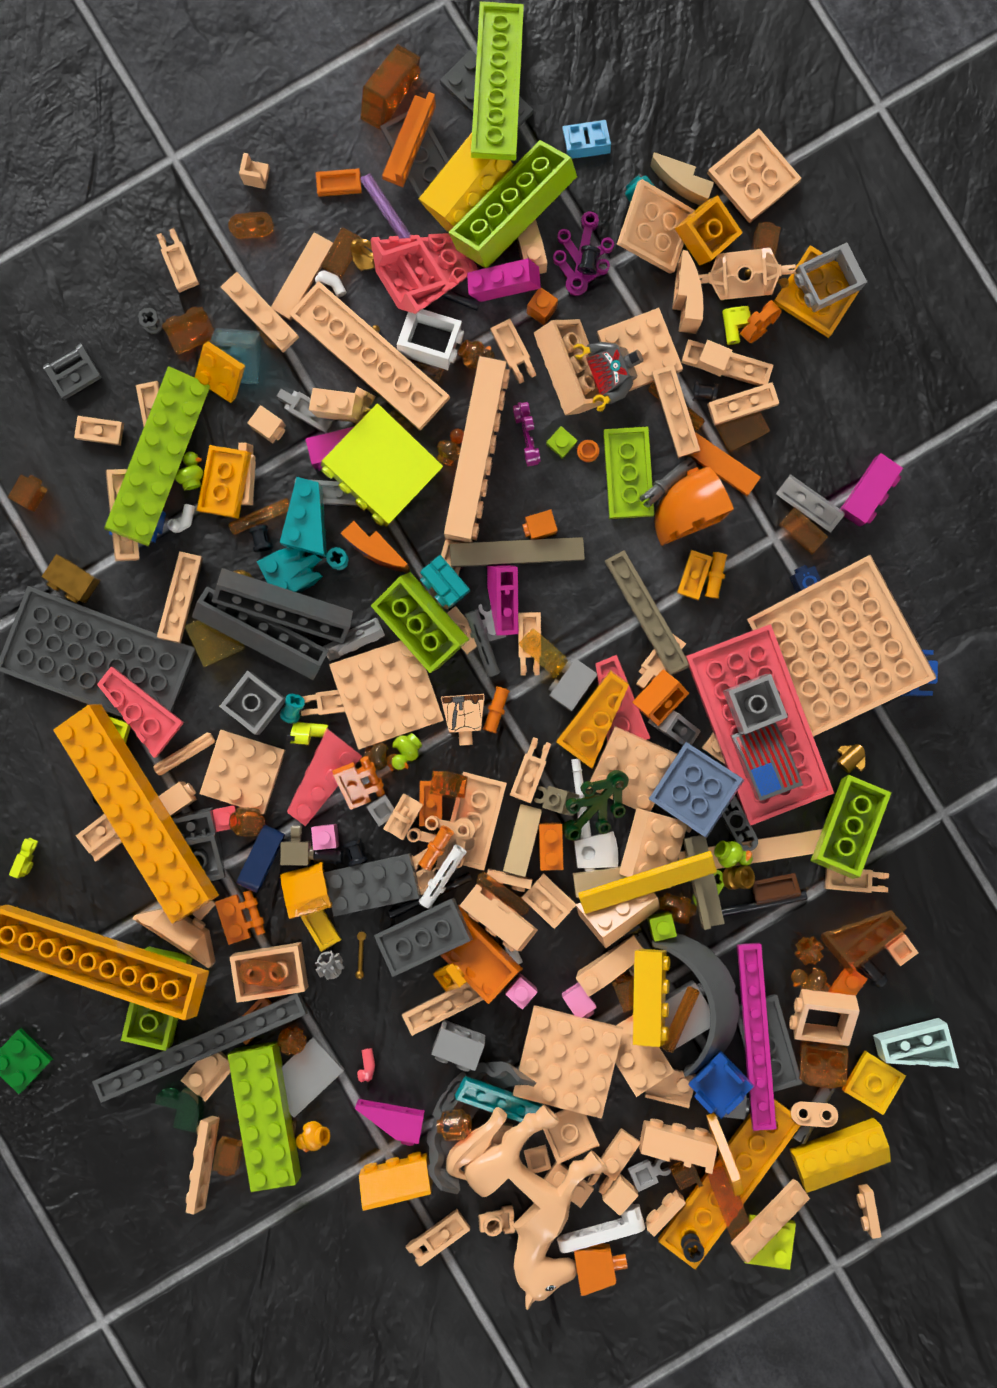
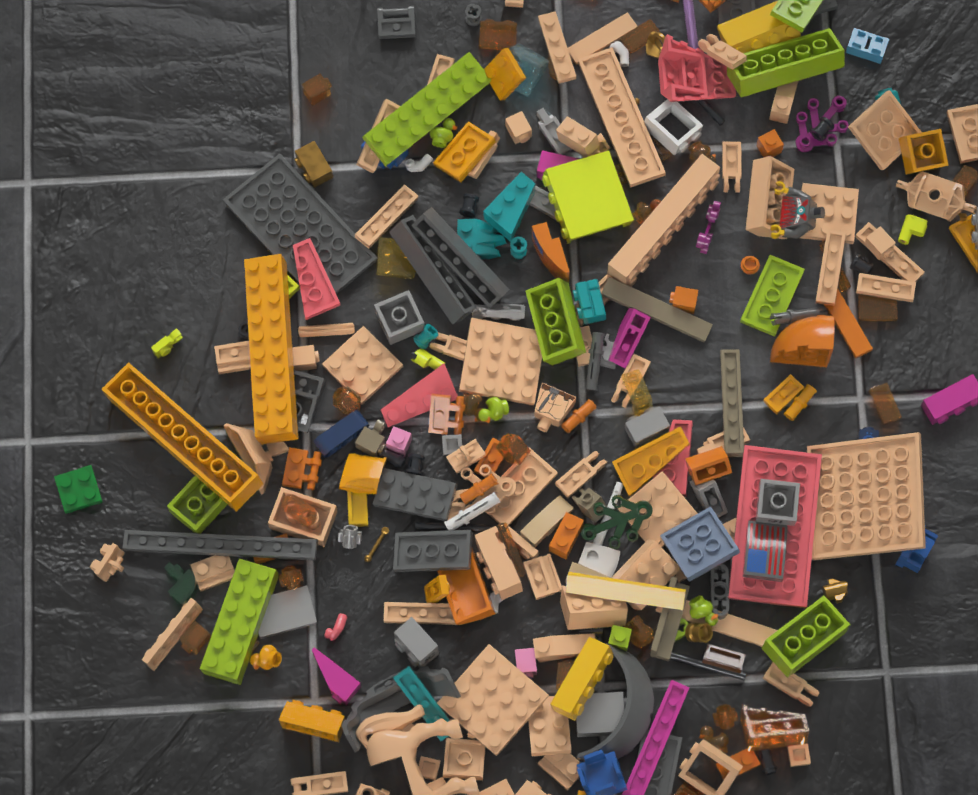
camera: 30 degrees right, 15 degrees down
light nougat plate [74,416,124,446] -> none
coral plate [212,805,240,832] -> none
clear orange axle [228,498,290,534] -> none
clear orange head [437,1109,472,1141] -> none
dark pink brick [467,258,541,302] -> none
bright pink brick [505,973,537,1010] -> none
lime plate [546,426,578,459] -> none
tan slope [650,152,714,206] -> none
clear orange axle [662,986,699,1053] -> none
light nougat slope [672,250,703,334] -> none
orange plate [740,300,782,343] -> none
light grey plate [776,474,845,533] -> none
none -> light nougat hips [90,543,125,582]
none -> light nougat hinge [698,34,747,70]

